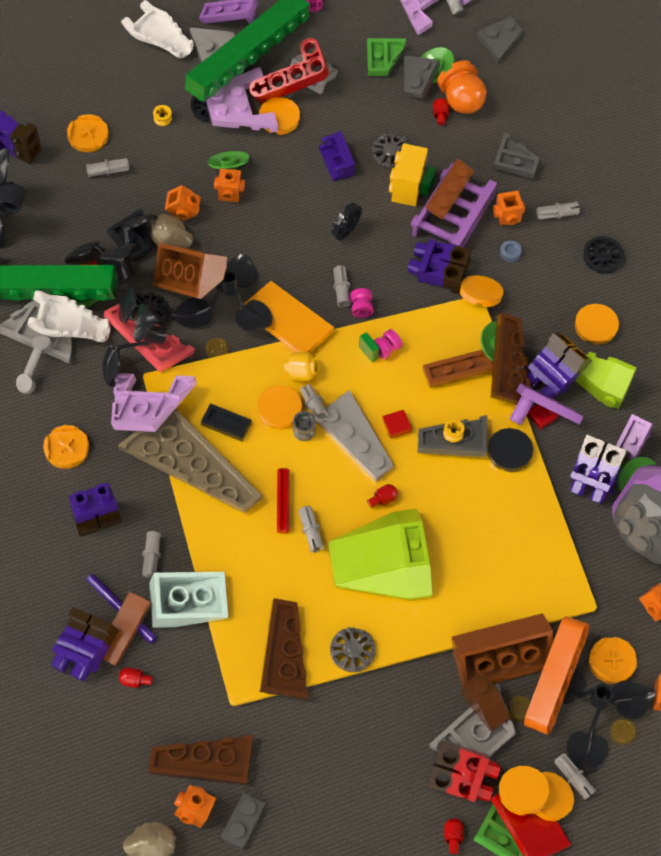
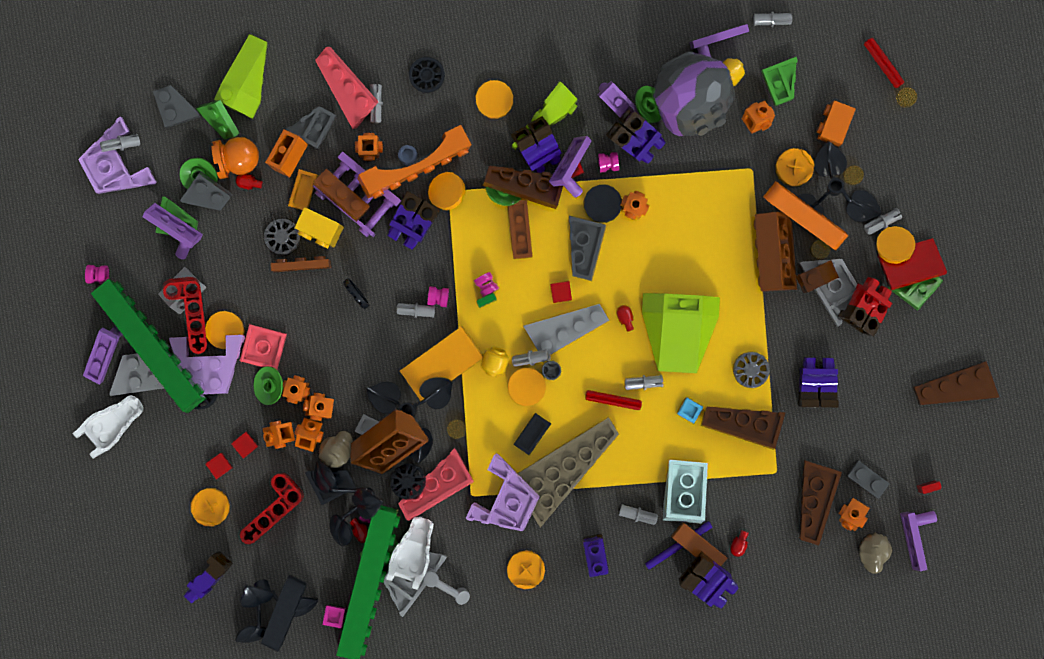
camera: 75 degrees left, 25 degrees up
light grey axle [86,158,129,177] -> none
black plant [102,286,167,387] -> none
yellow bush [153,105,172,126] -> none
dark purple hinge [319,131,355,181] -> none
green tile [420,166,436,196] -> none
yellow bush [443,419,464,443] -> none
red cylinder [444,818,464,854] -> none
light orange tile [499,766,549,815] -> none
none -> medium lavender piece [143,203,203,259]
none -> bright green wing [196,100,240,139]
none -> red tile [206,453,233,479]
none -> lime wedge [214,34,267,119]
none -> red tile [231,432,259,459]
none -> coral tile [240,324,287,370]
none -> red beam [240,473,304,544]
none -> orange brick [262,420,295,449]
none -> orange brick [265,130,308,177]
none -> dark orange plate [271,256,331,272]
none -> light orange tile [288,169,318,210]
none -> orange brick [303,393,334,421]
none -> coral wing [315,46,379,129]
none -> orange arch [357,125,472,199]
none -> dark pink wheel [598,152,619,173]
none -> orange brick [620,191,650,220]
none -> medium azure tile [677,397,703,424]
none -> dark purple hips [798,358,839,408]

